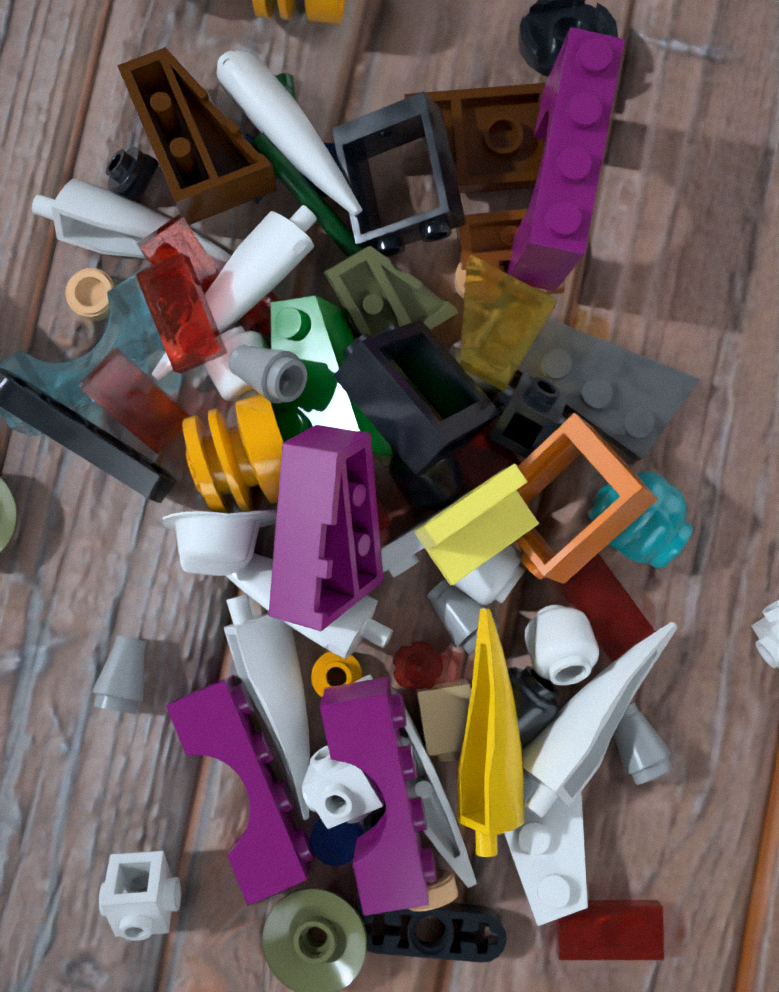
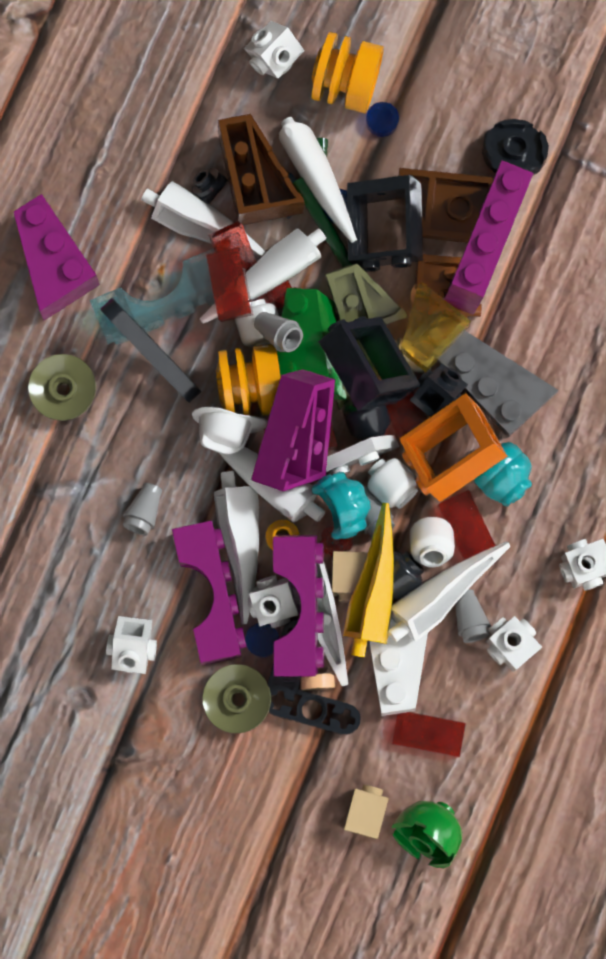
camera: 10 degrees right, 5 degrees down
light nougat tile [65,268,120,321] -> none
clear red plate [79,347,191,454] -> none
light yellow panel [413,464,539,586] -> none
none -> teal hair [311,472,371,540]
none -> clear blue tile [366,102,399,137]
none -> white brick [486,616,542,672]

